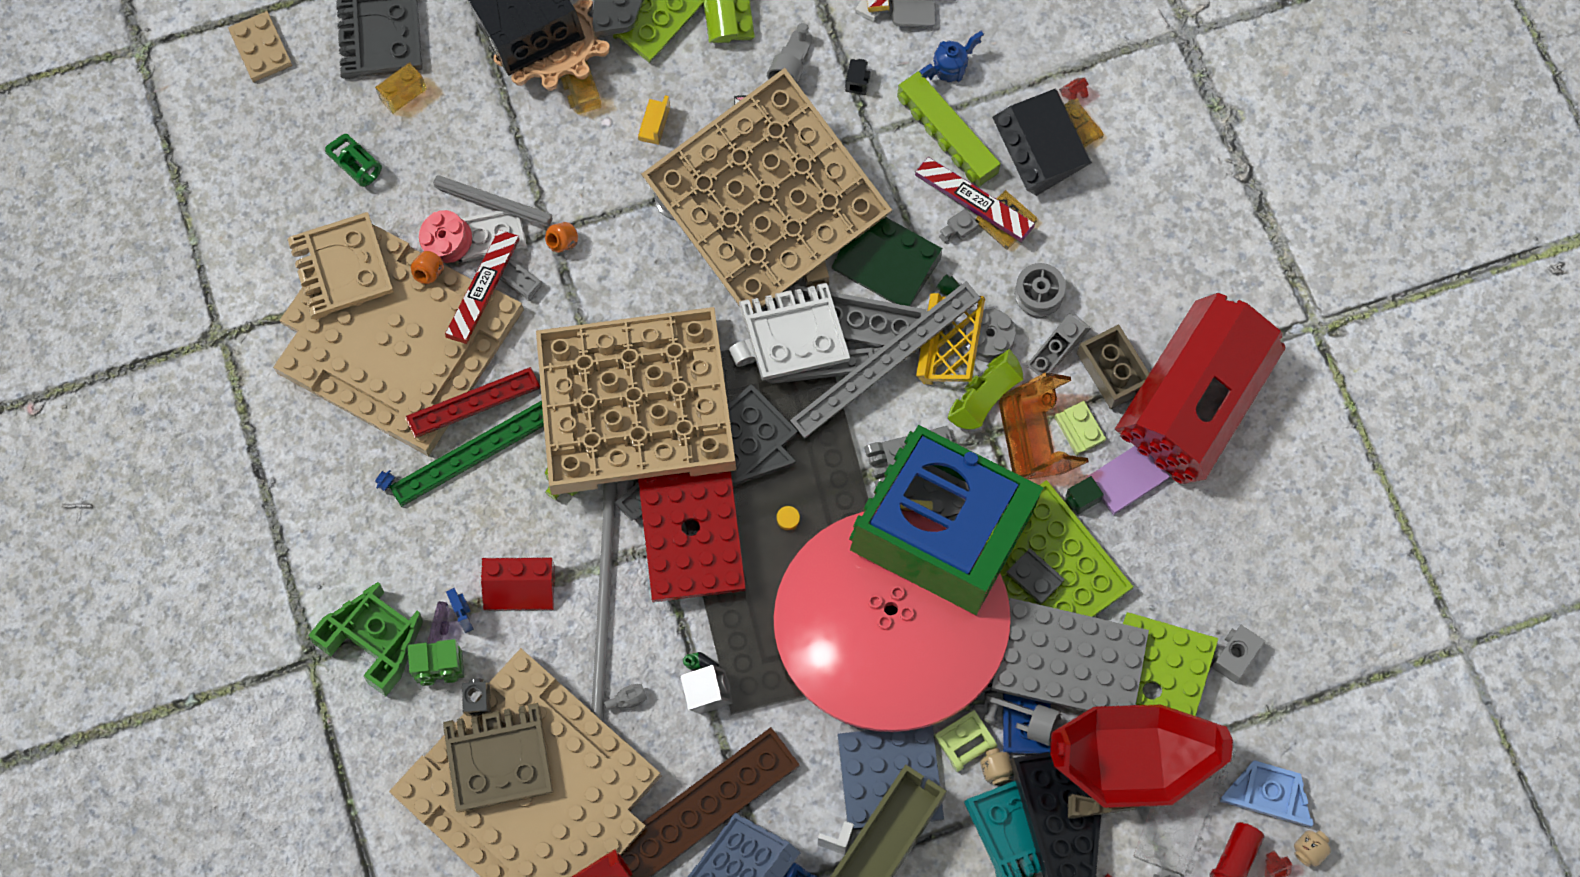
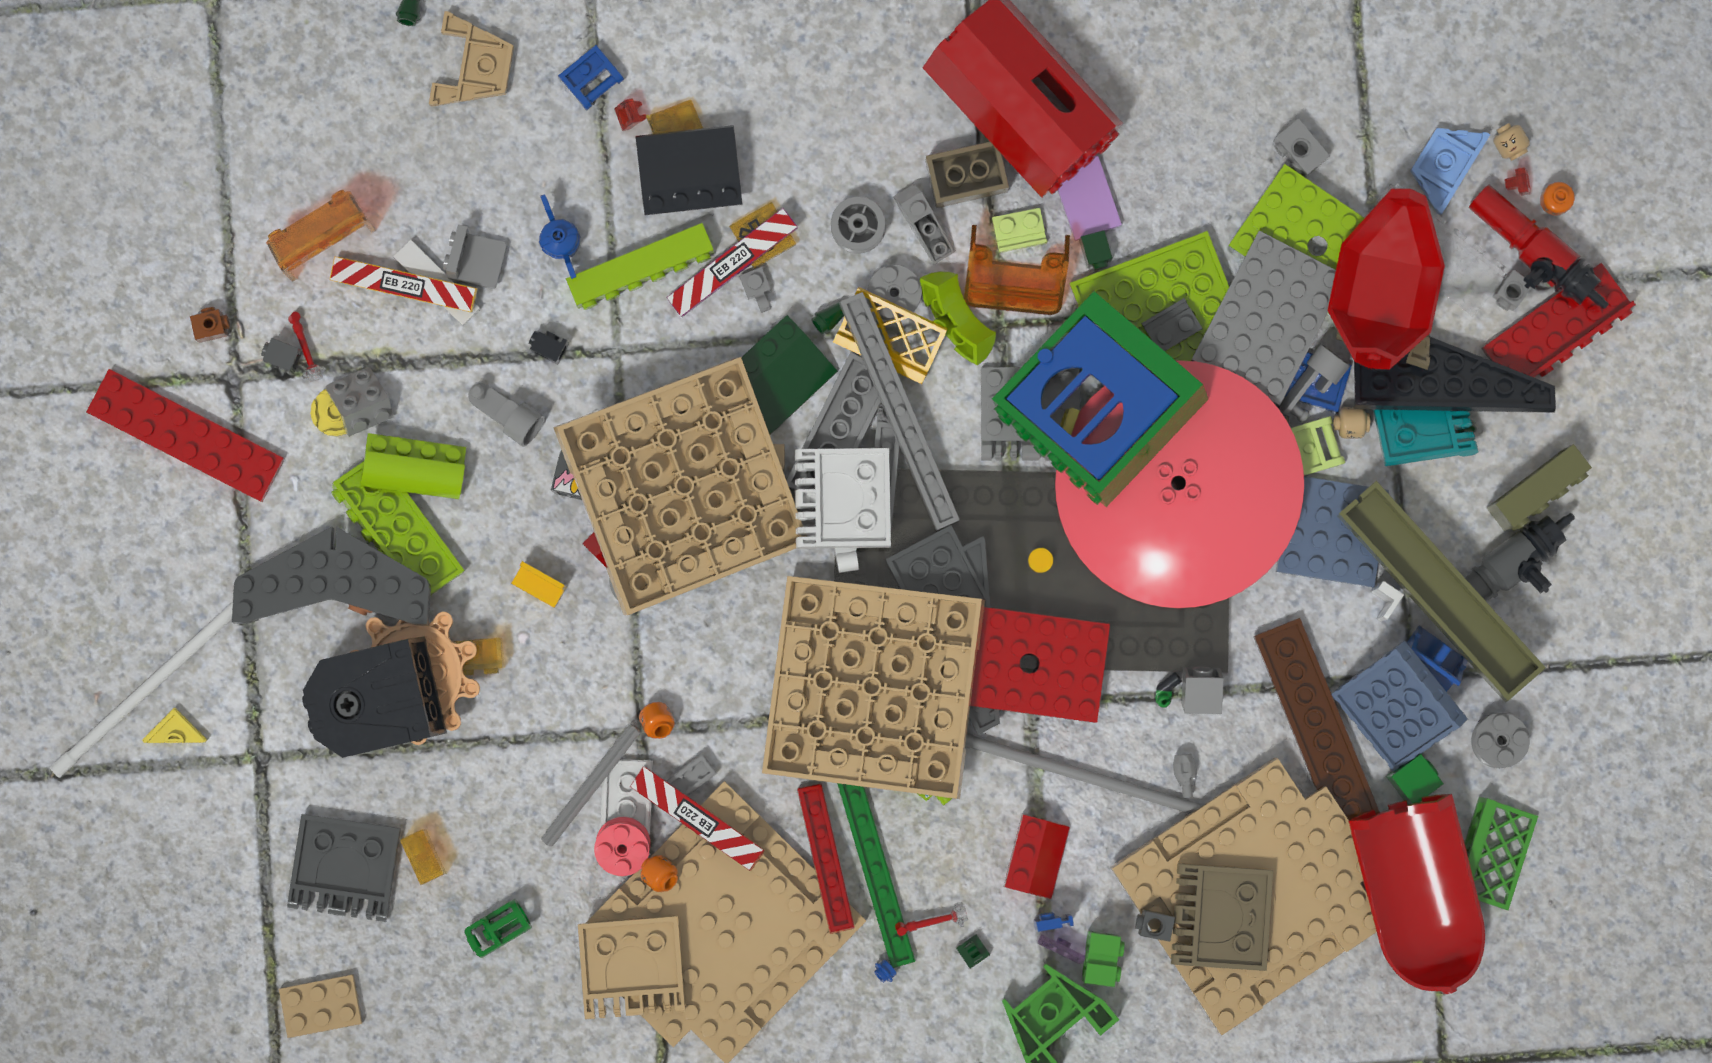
camera: 80 degrees left, 15 degrees up
none -> blue plate [558,45,624,111]
none -> red piece [895,903,968,936]
none -> dark green tile [956,934,990,969]

